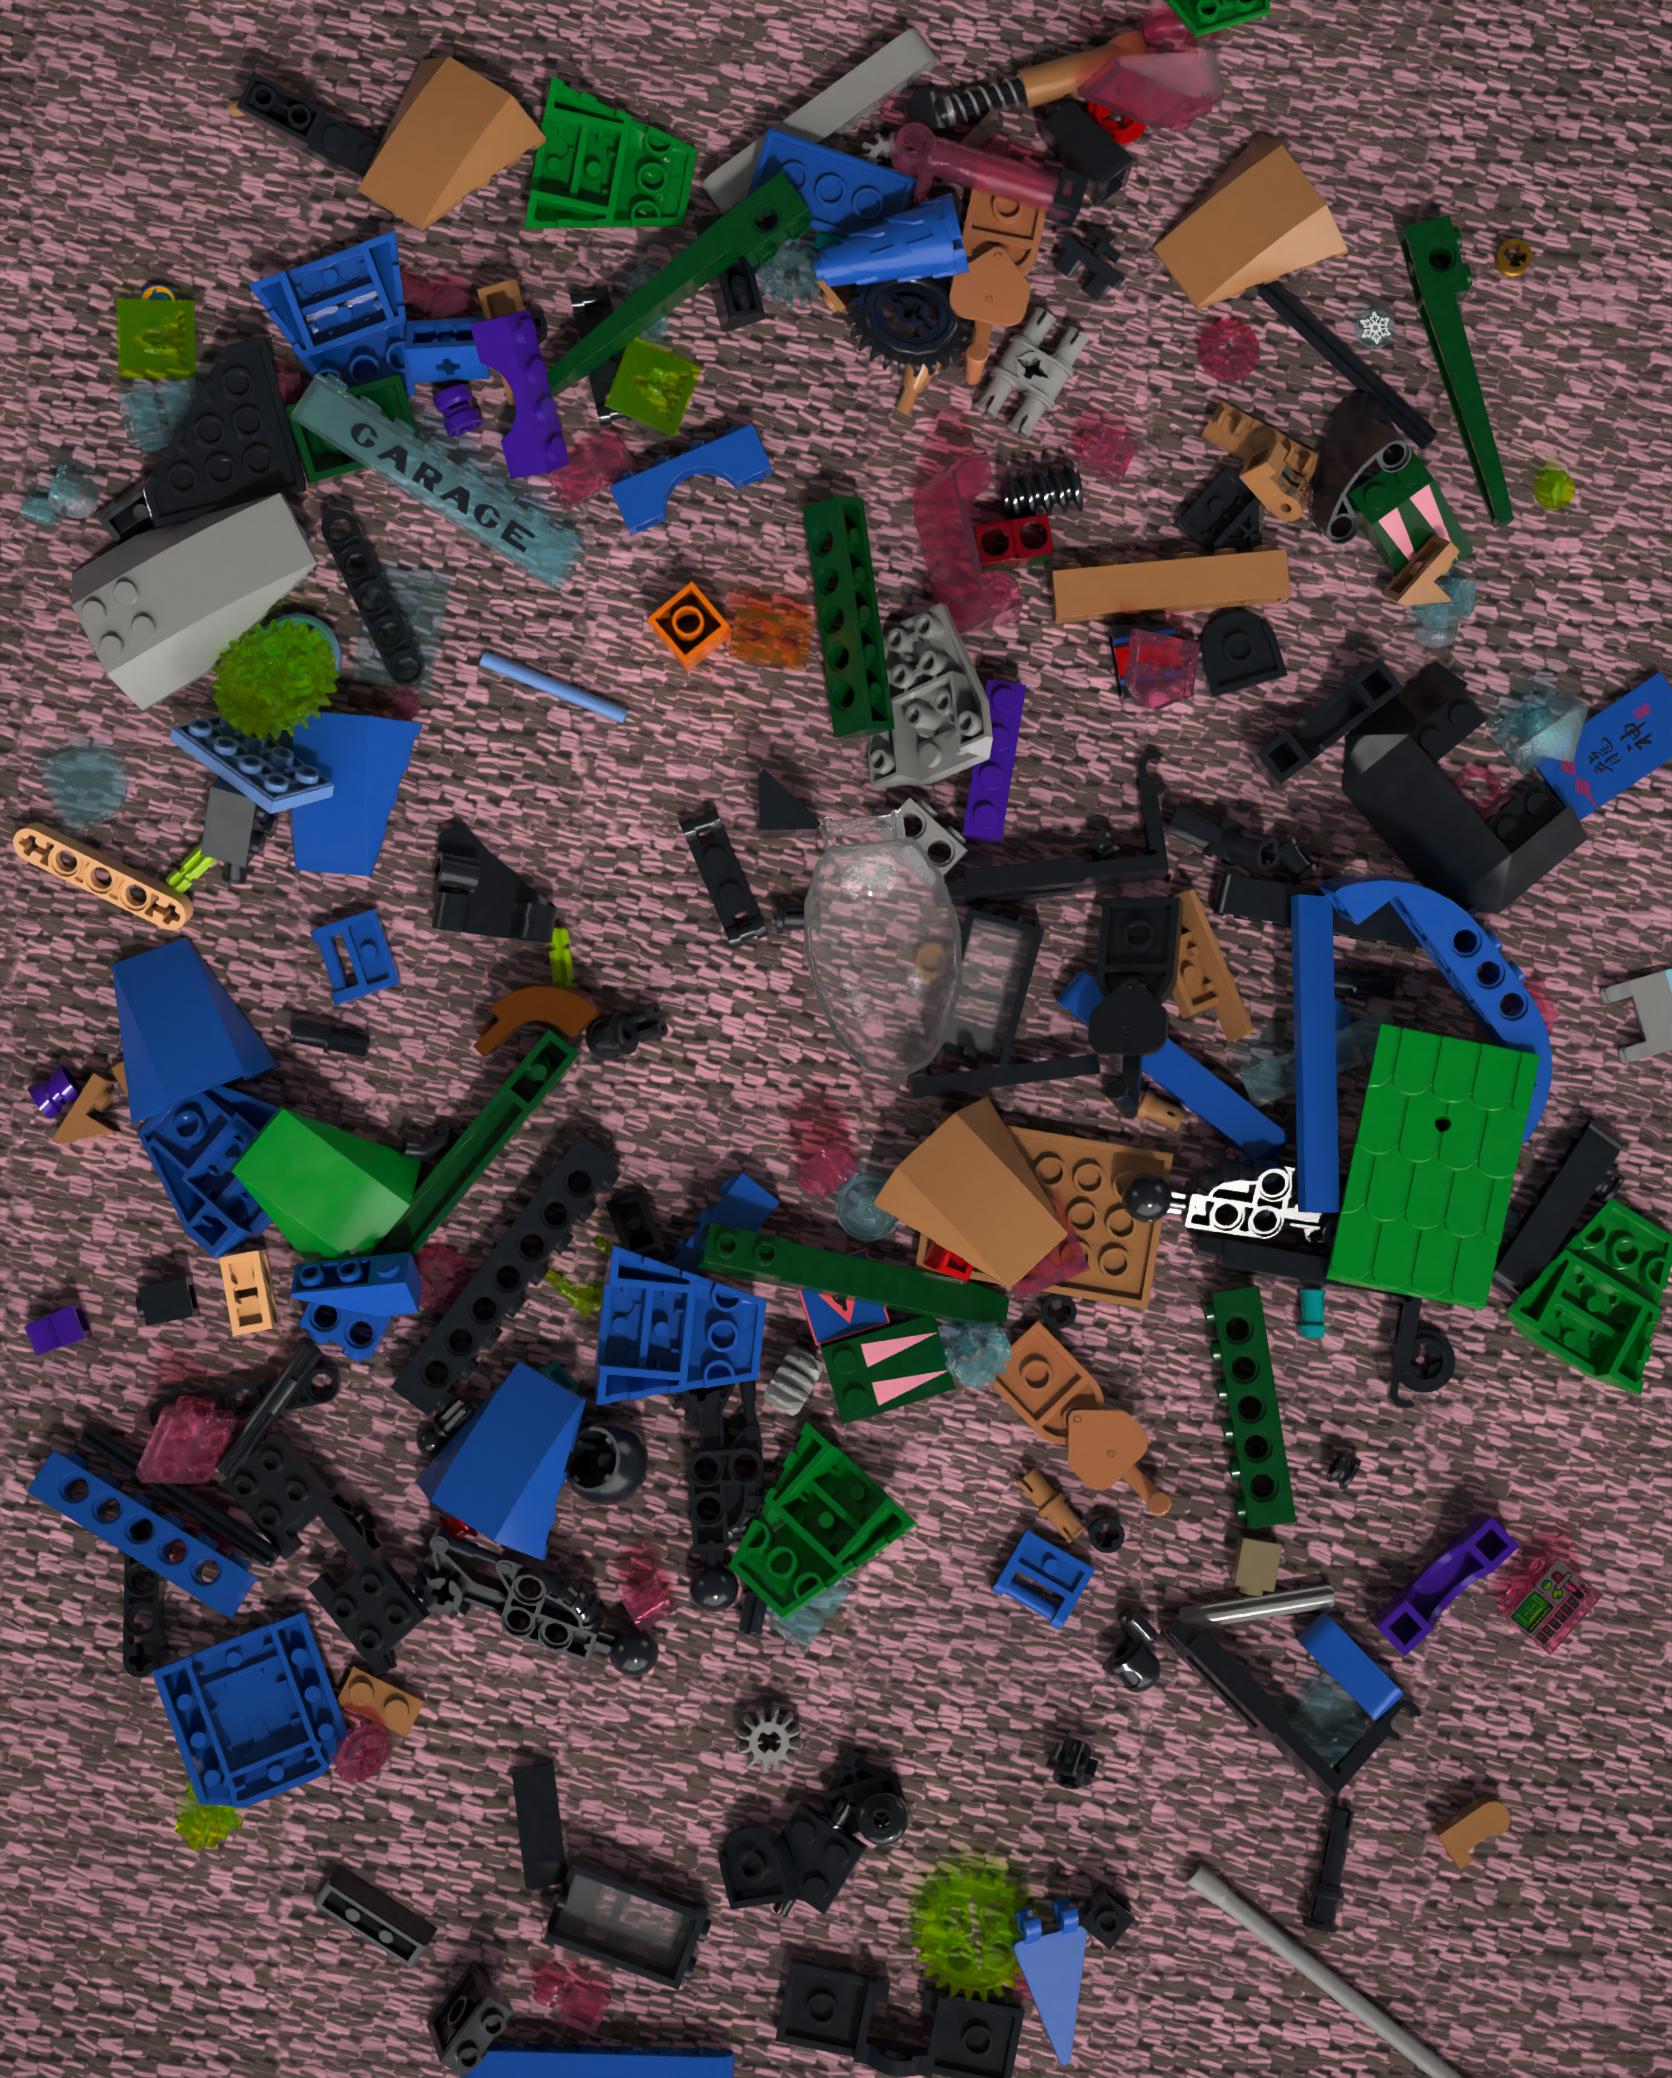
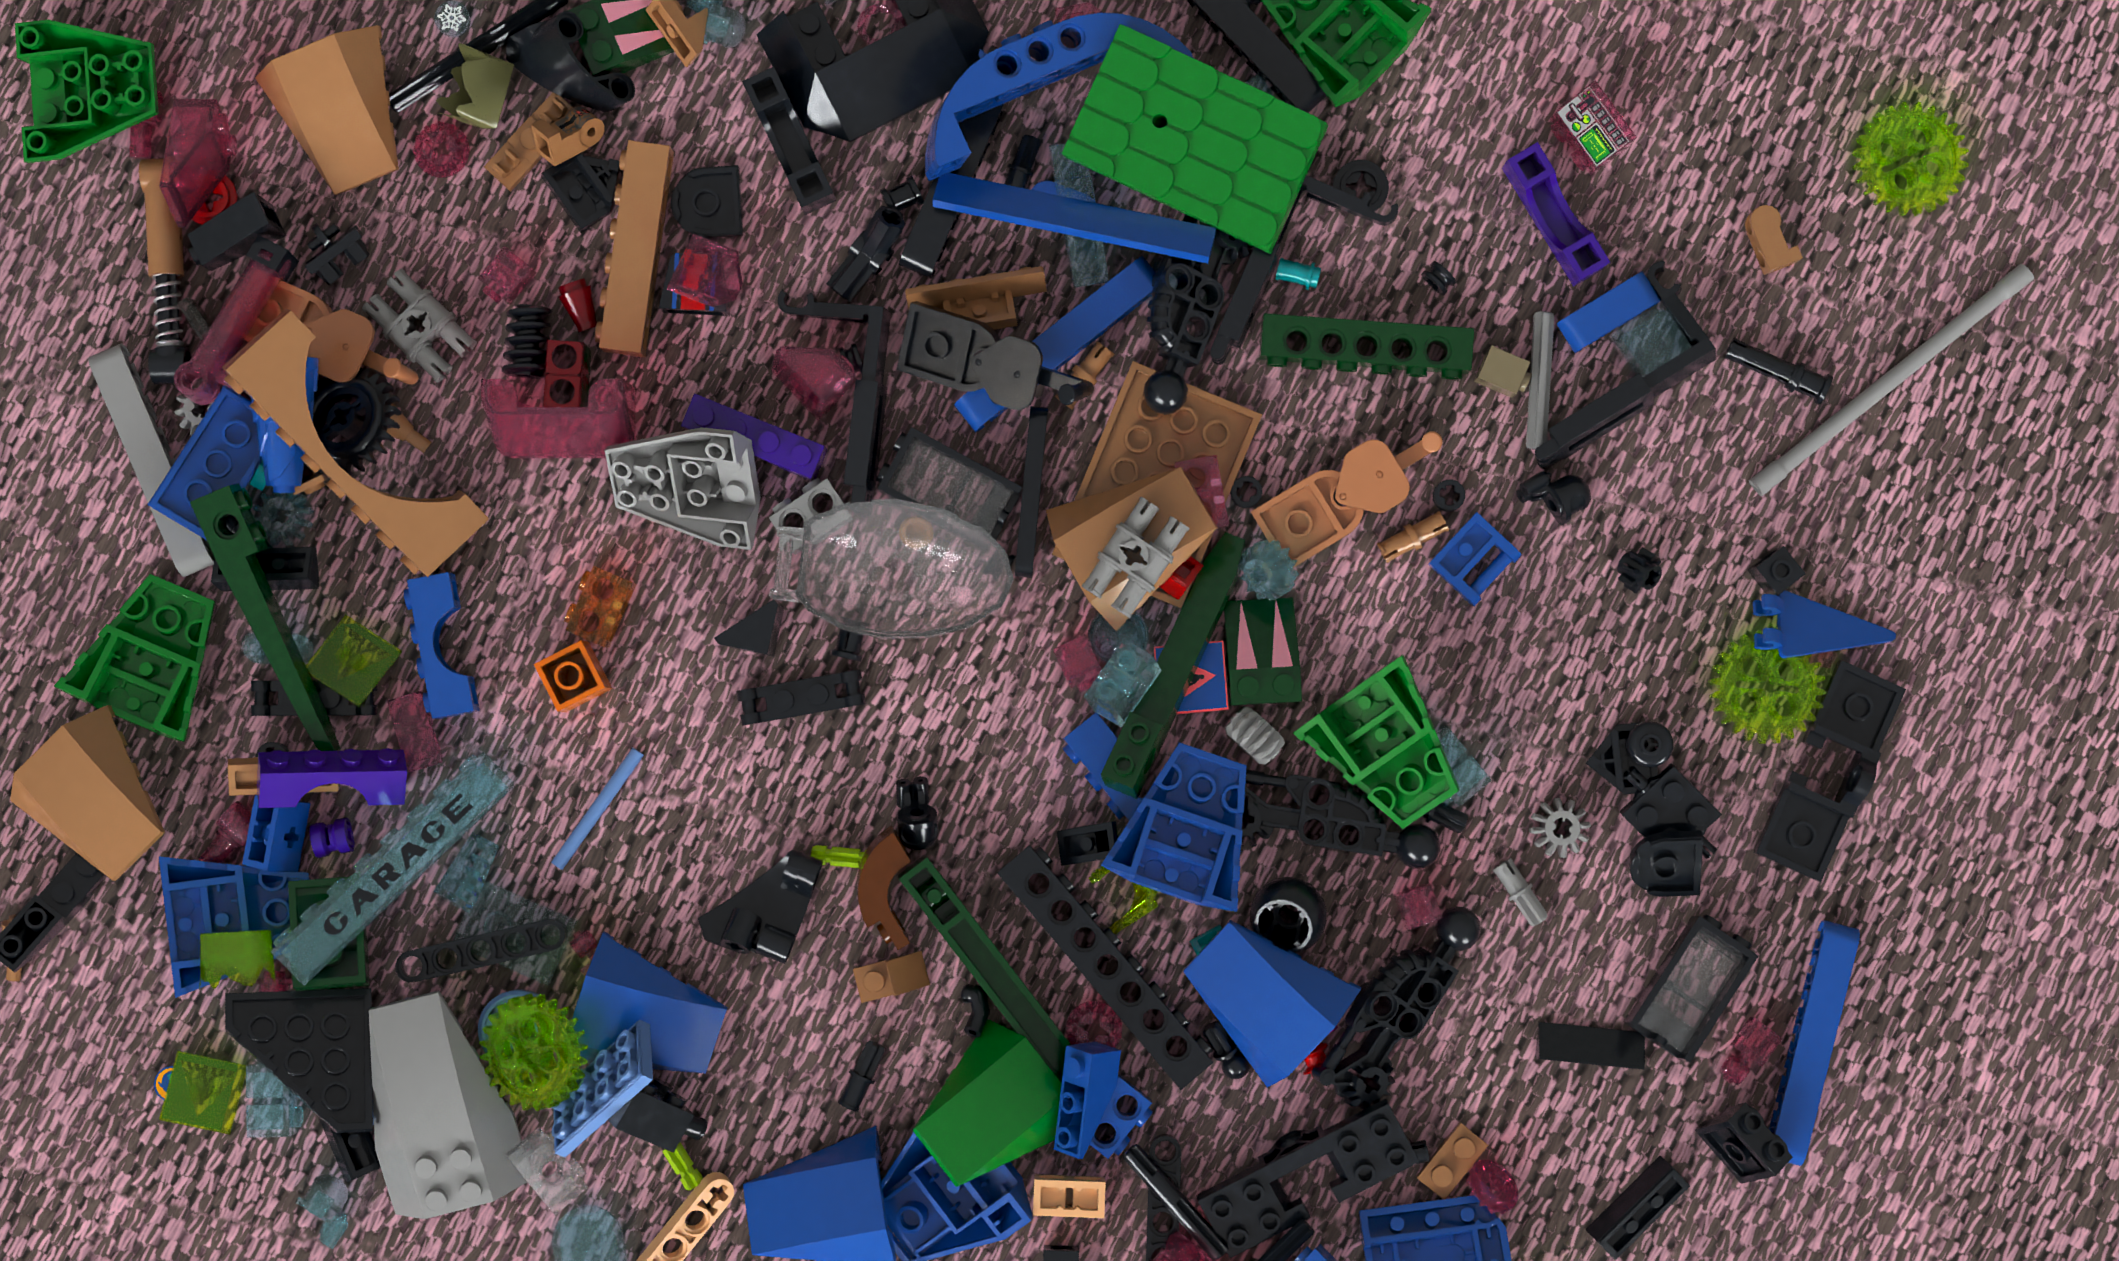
camera: 75 degrees left, 0 degrees up
blue plate [310,909,402,1006] -> none
dark green brick [803,496,895,738] -> none
none -> clear neon green piece [199,930,276,990]
none -> medium nougat arch [222,309,489,577]
none -> clear light blue slope [433,832,499,914]
none -> olive piece [436,43,514,129]
none -> clear brick [505,1127,588,1215]
none -> dark red cone [558,278,597,333]
none -> clear pink slope [771,346,856,421]
none -> medium nougat slope [853,950,930,1003]
none -> light grey pin [1081,497,1190,618]
none -> clear light blue brick [1084,639,1162,728]
none -> light grey axle [1492,858,1548,926]
none -> clear neon green gear [1852,102,1969,217]

